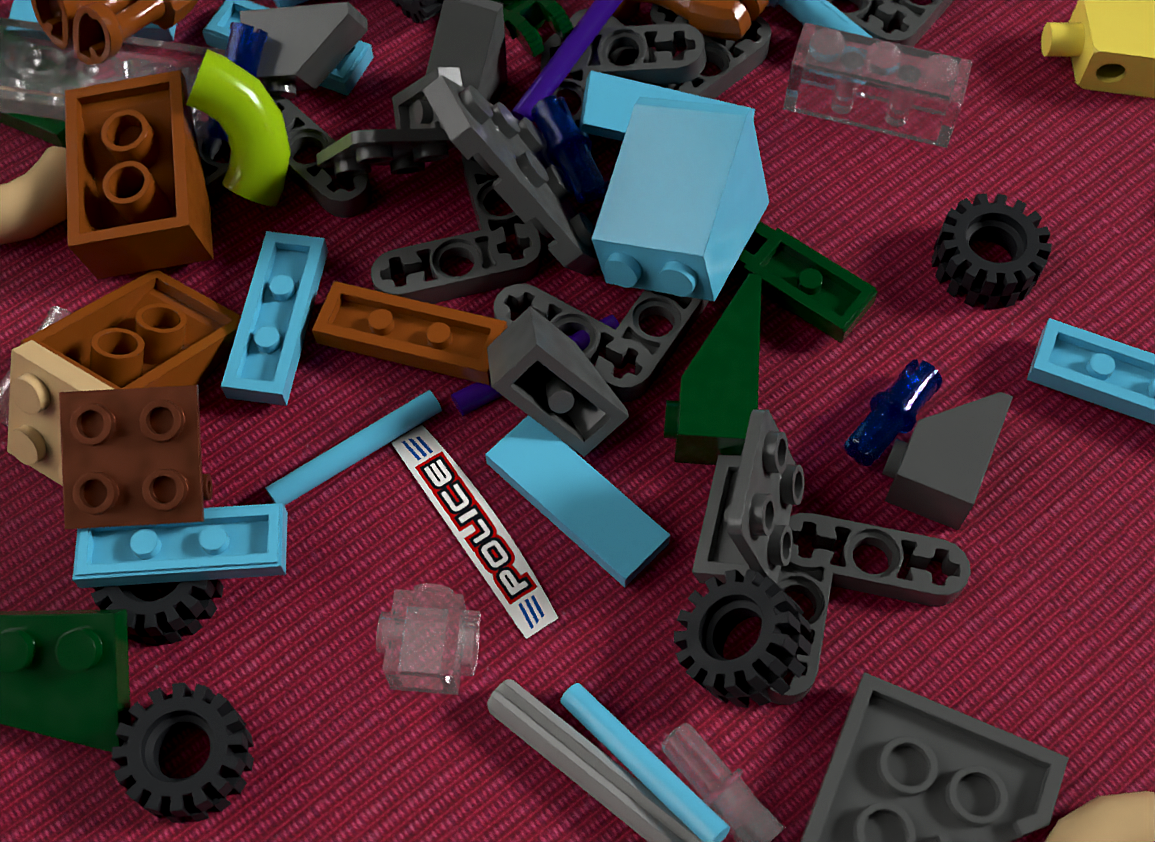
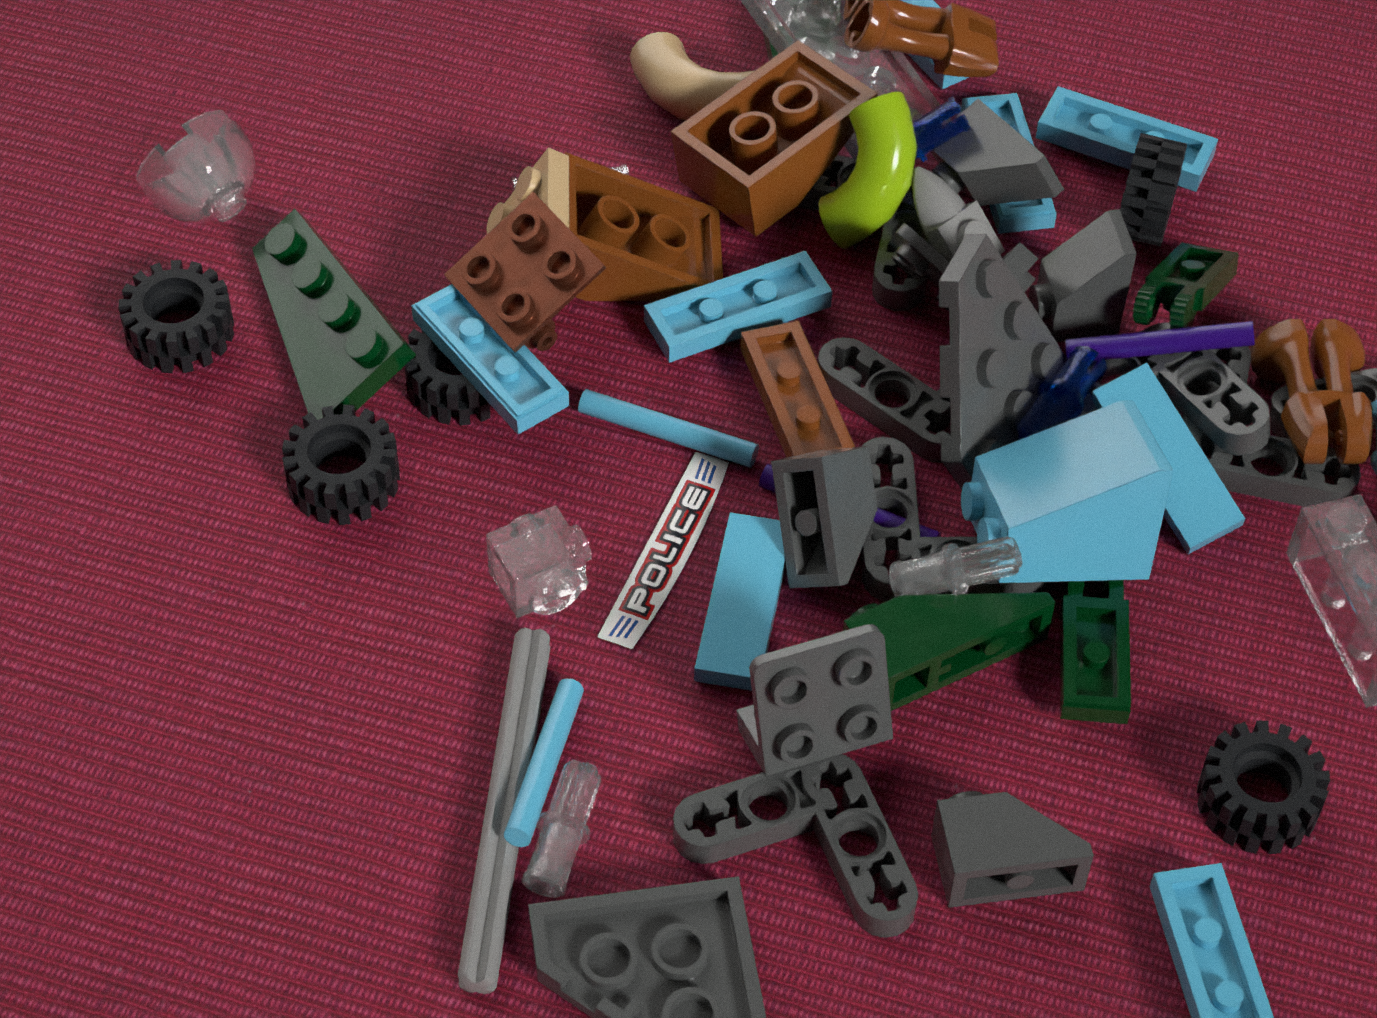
camera: 55 degrees right, 10 degrees down
black tyre [674,569,812,708] -> none
clear blue axle [844,359,943,466] -> none
none -> clear axle [889,536,1023,597]
none -> light grey plate [912,166,1005,262]

